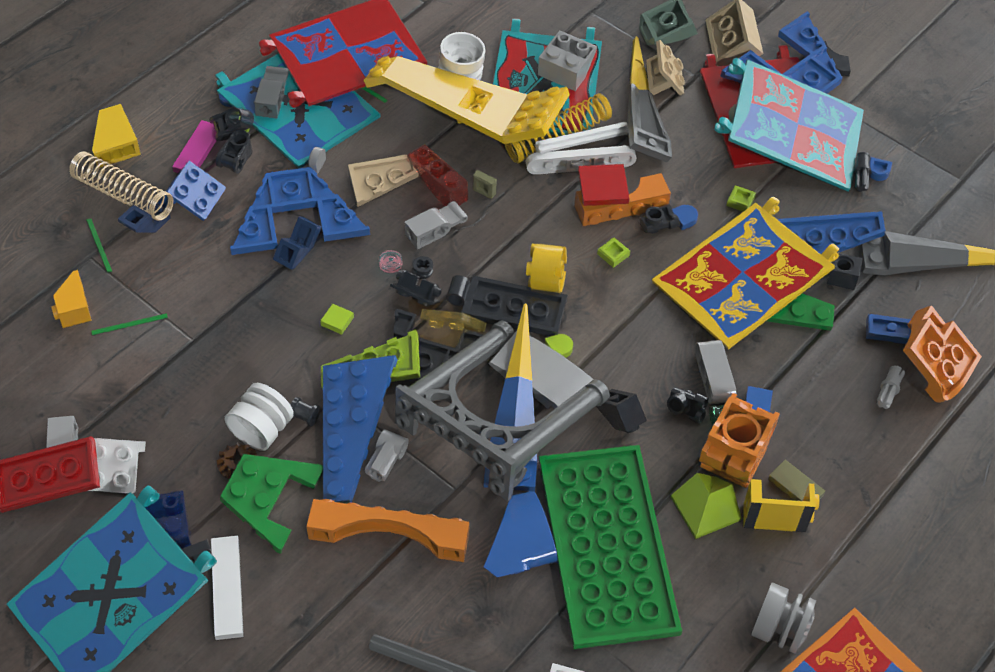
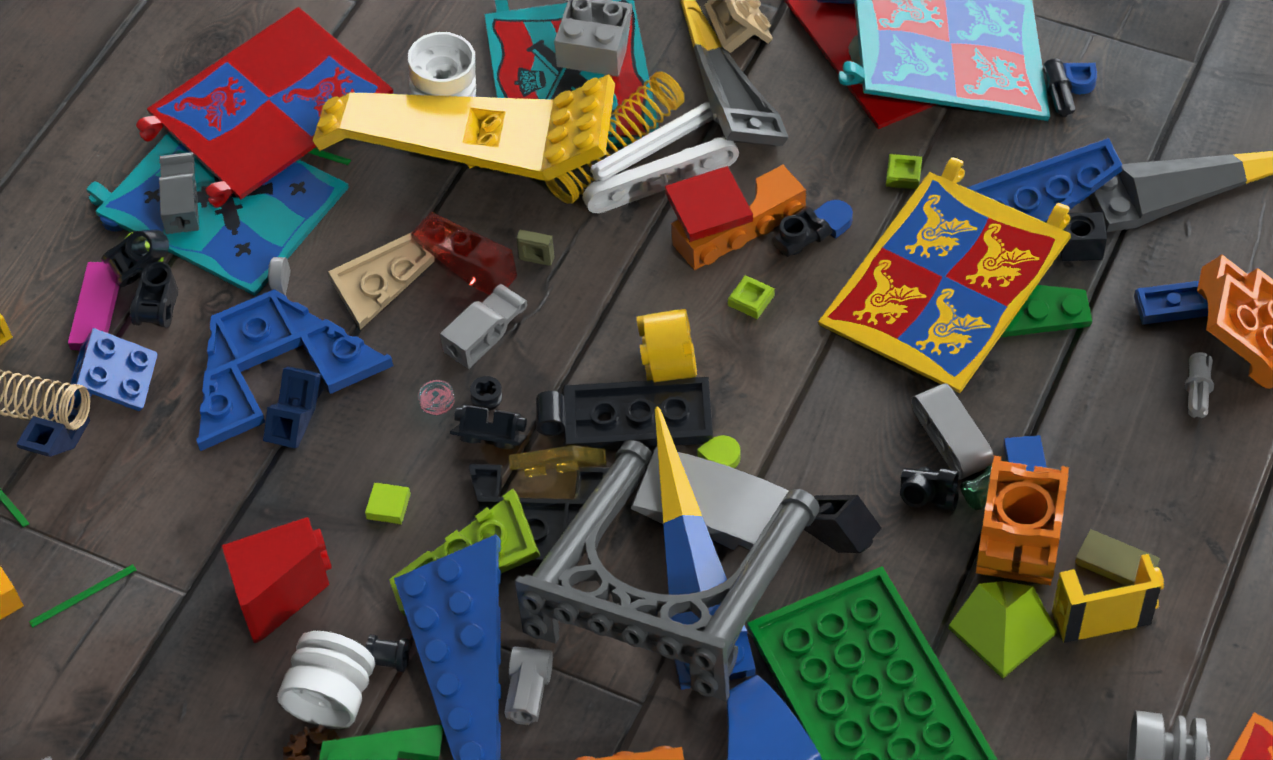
camera: 10 degrees left, 0 degrees up
none -> red slope [221,517,332,643]

